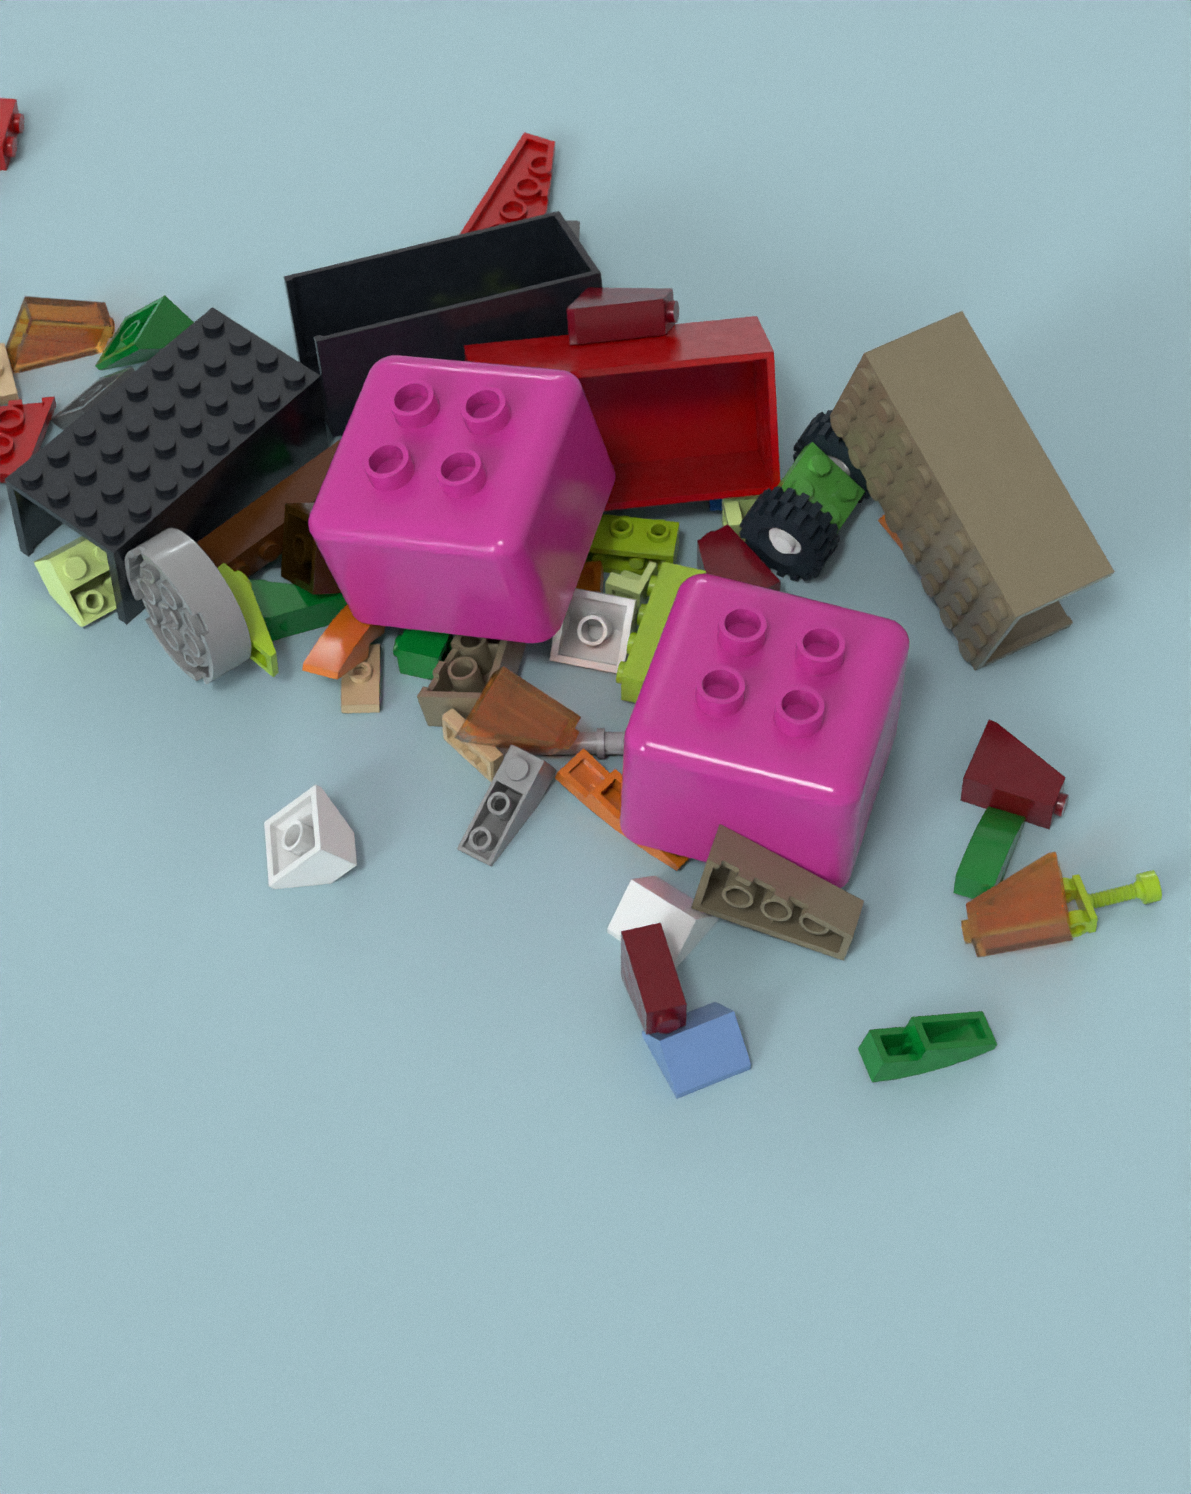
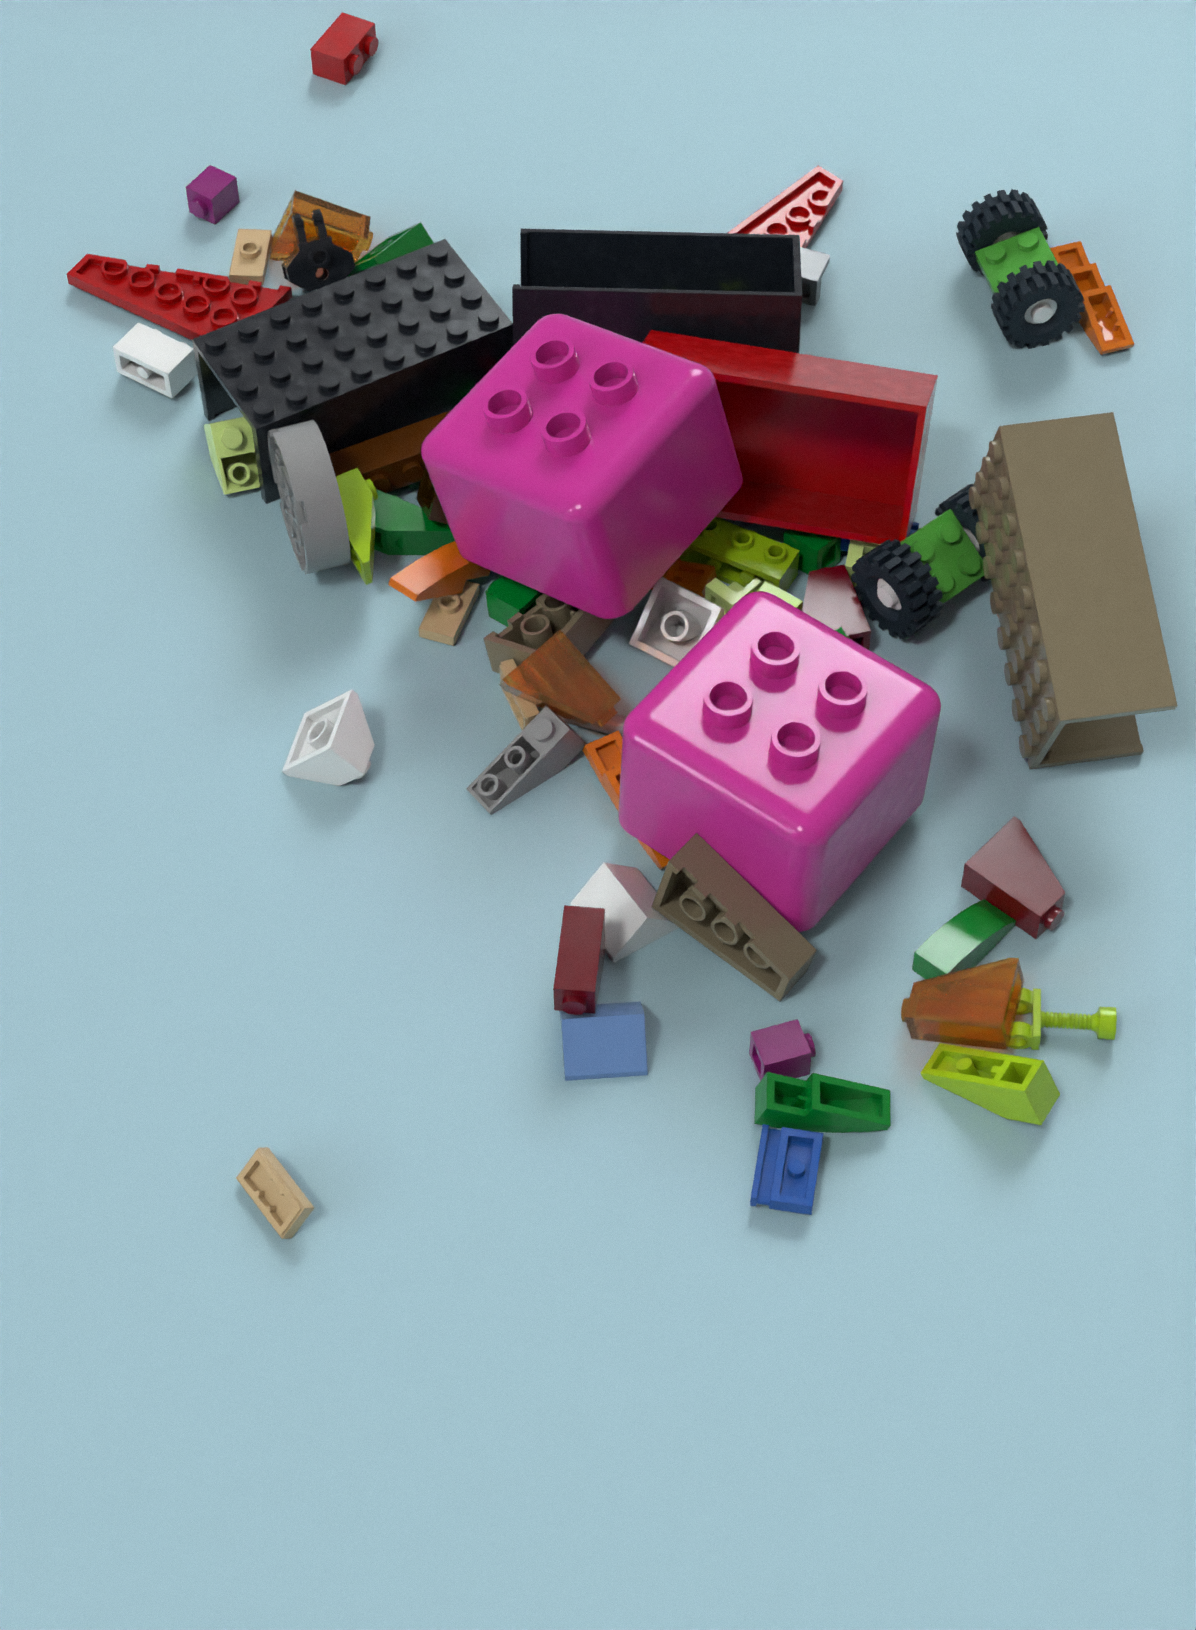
camera: 20 degrees right, 0 degrees up
dark red slope [567,287,679,345] -> none
none -> tan plate [236,1147,315,1239]
none -> black hinge [281,209,355,291]
none -> magenta brick [749,1019,816,1081]
none -> blue plate [750,1124,824,1215]
none -> green panel [784,529,841,574]
none -> lime slope [920,1043,1060,1125]
none -> black plate [956,189,1085,349]
none -> orange slope [1050,241,1134,355]

